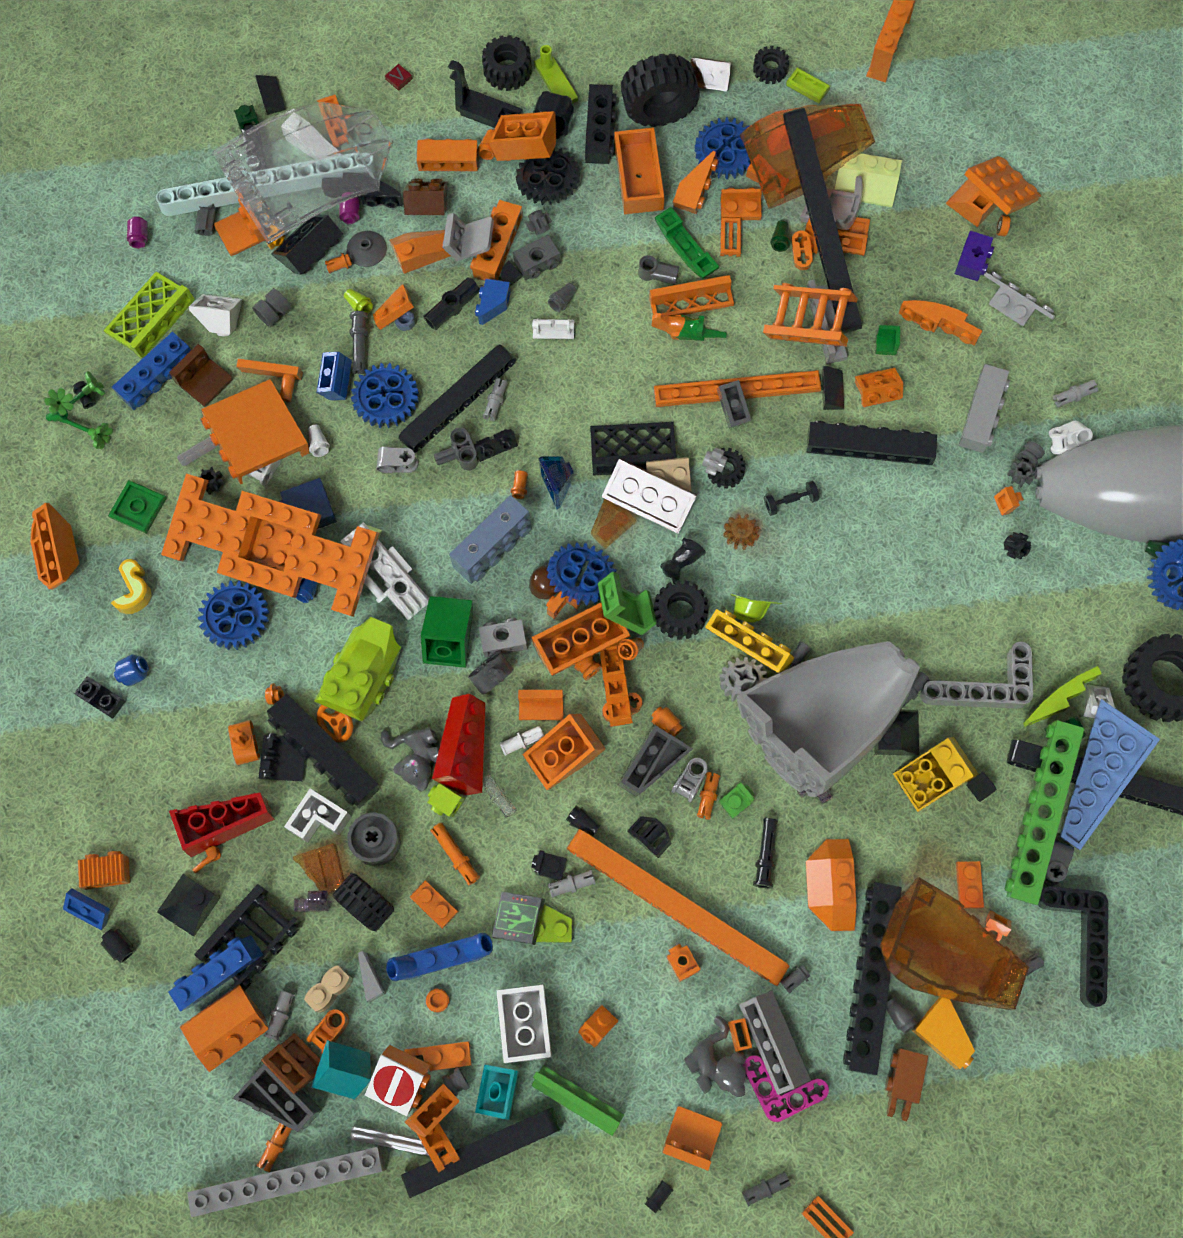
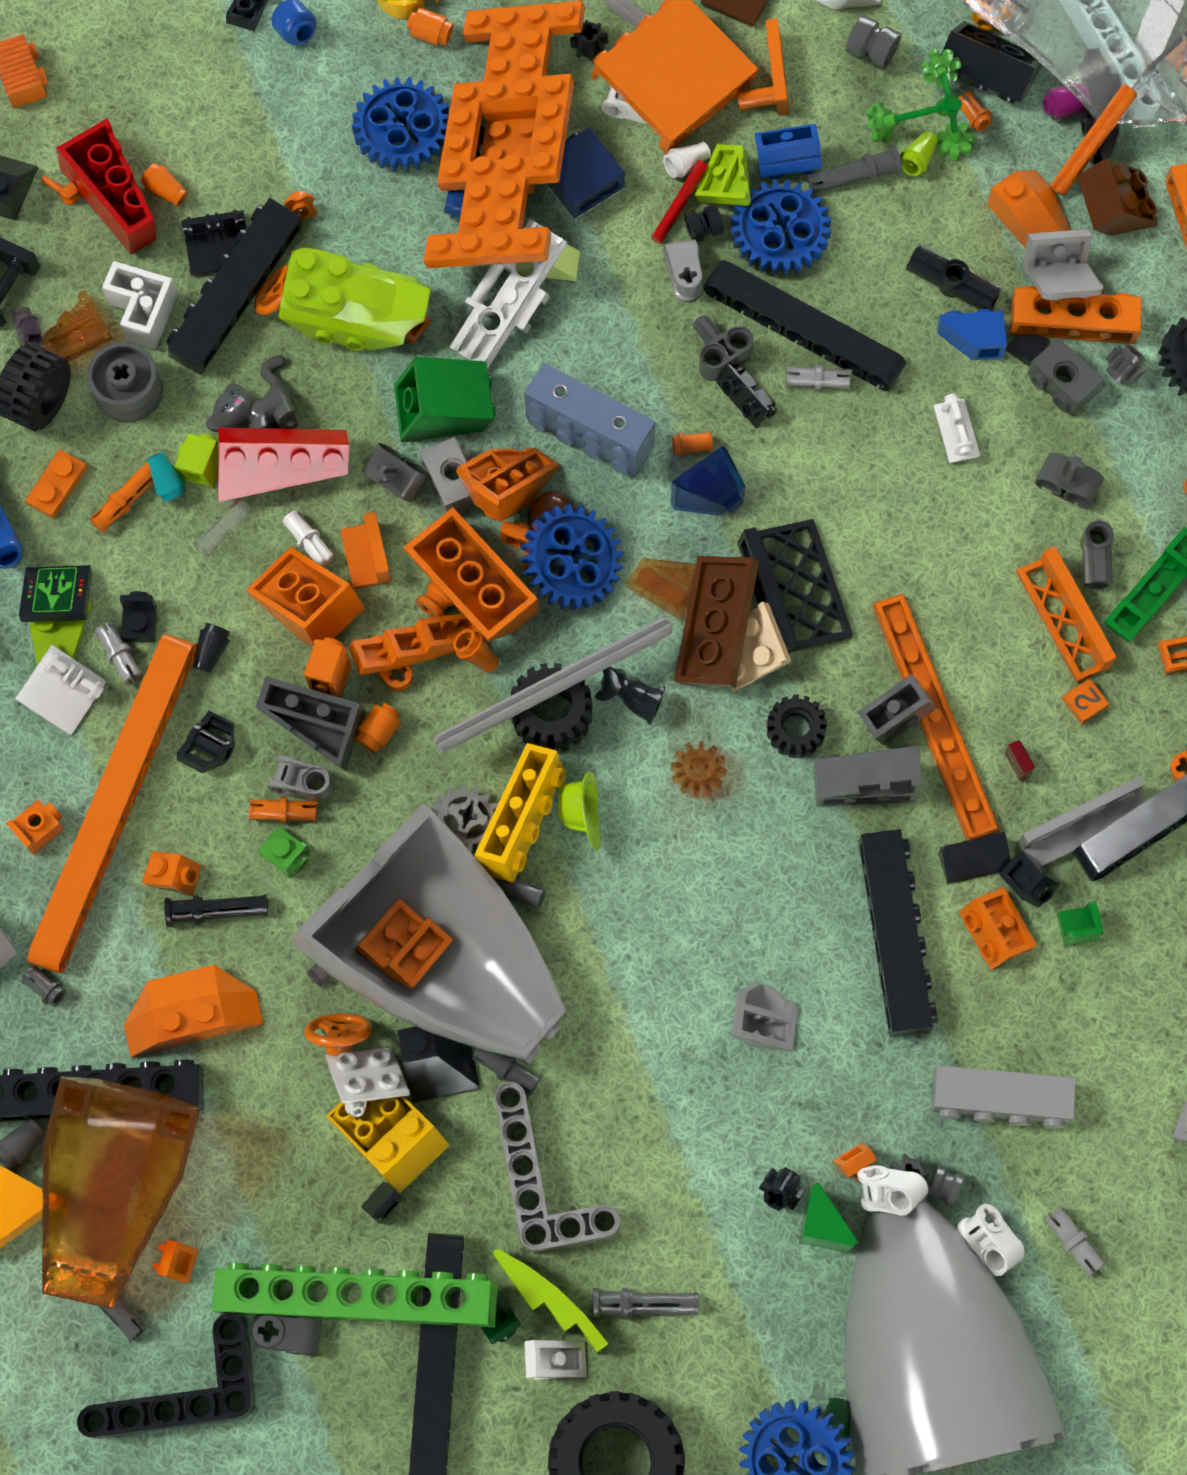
camera: 75 degrees right, 0 degrees up
orange beam [228,720,260,765] -> none
dark grey dish [347,231,387,267] -> none
orange wing [373,284,414,330] -> none
sand blue tile [395,311,415,331] -> none
dark grey cone [548,283,577,312] -> none
bright green panel [598,571,657,635] -> none
animal [651,313,727,341] -> none
light grey gear [702,448,728,476] -> none
orange fence [763,283,858,347] -> none
black wheel [764,480,819,516] -> none
orange slope [899,300,982,346] -> none
orange plate [956,861,984,908] -> none
medium blue wing [1060,699,1160,850] -> none
none -> white hinge [15,645,107,736]
none -> orange cone [141,163,188,207]
none -> orange bracket [142,851,201,896]
none -> teal cone [146,451,186,502]
none -> orange brick [303,638,352,698]
none -> orange piece [304,1013,373,1056]
none -> white hinge [325,1047,409,1117]
none -> orange slope [355,898,453,989]
none -> orange brick [407,7,454,47]
none -> light grey axle [434,617,672,753]
none -> orange wedge [456,448,560,522]
none -> dark grey pin [592,1288,699,1320]
none -> red bar [651,160,708,244]
none -> black wheel [684,204,724,243]
none -> lime wing [694,144,751,206]
none -> light grey slope [732,982,798,1052]
none -> green slope [799,1182,858,1253]
none -> dark grey wedge [813,746,922,807]
none -> white piece [858,1166,928,1216]
none -> bright green plant [866,49,977,161]
none -> black bracket [999,850,1060,908]
none -> dark red tile [1005,740,1035,781]
none -> dark grey beam [1035,452,1104,509]
none -> orange axle [1051,84,1137,195]
none -> orange tile [1062,678,1109,725]

